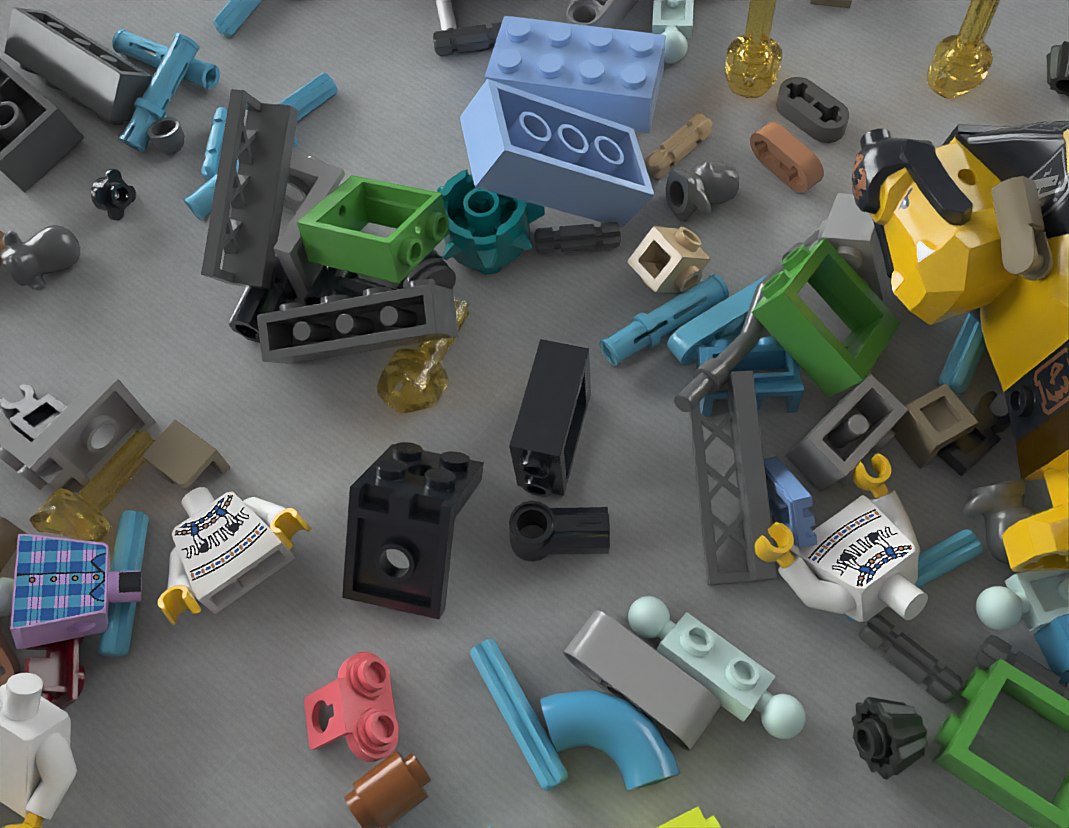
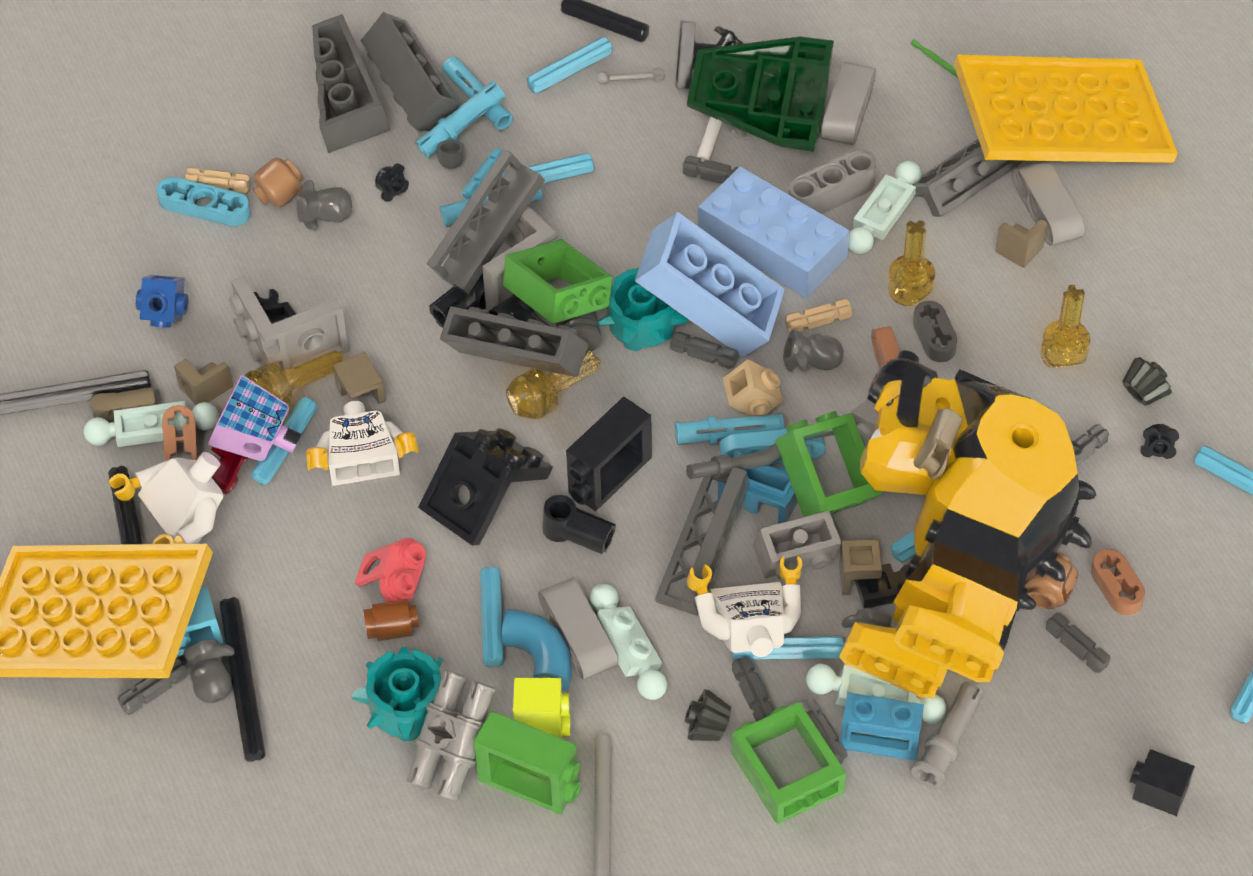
camera: 20 degrees right, 10 degrees down
medium blue tile [764,456,817,549] -> none

